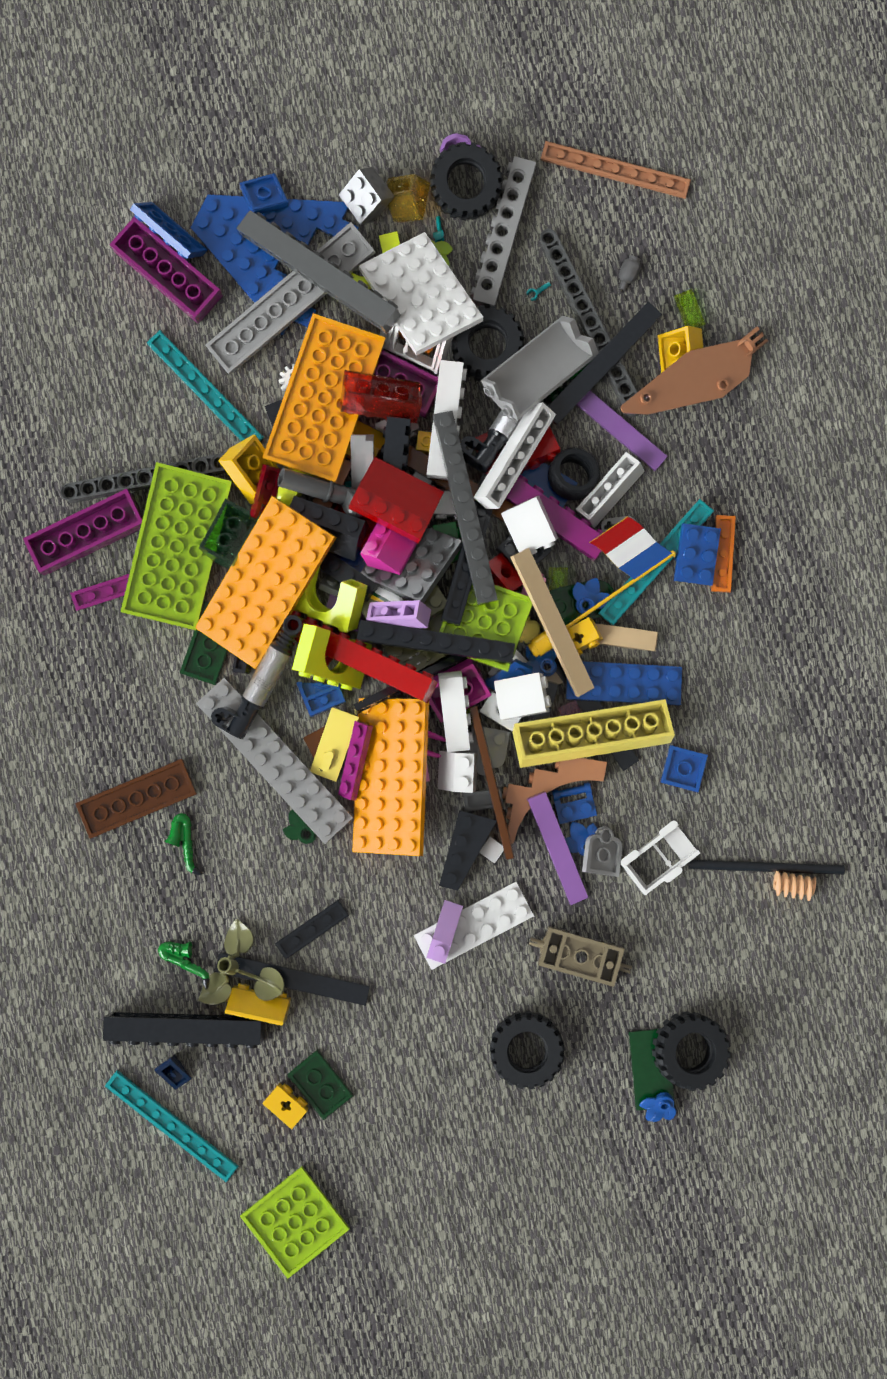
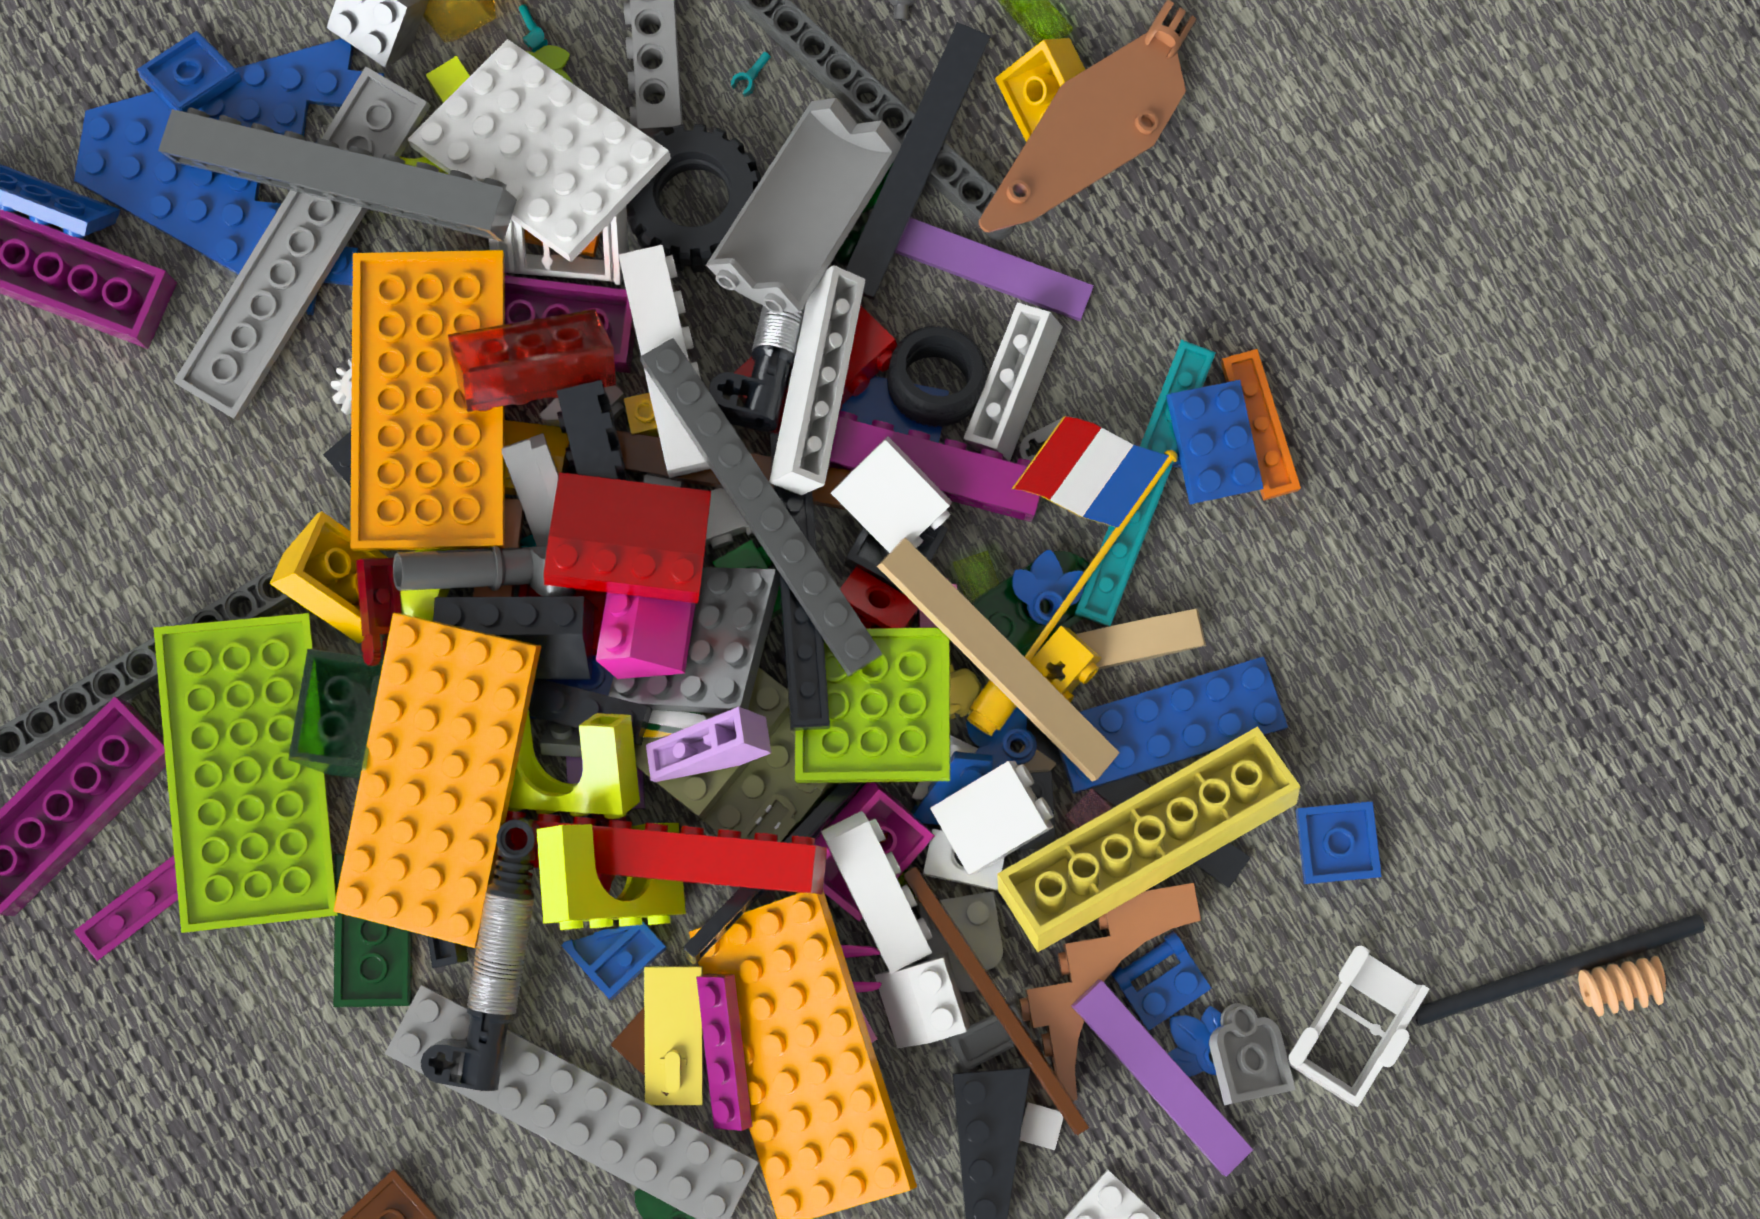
camera: 30 degrees left, 5 degrees down
teal tile [147,330,264,442] -> none
black plate [357,620,515,664] -> none

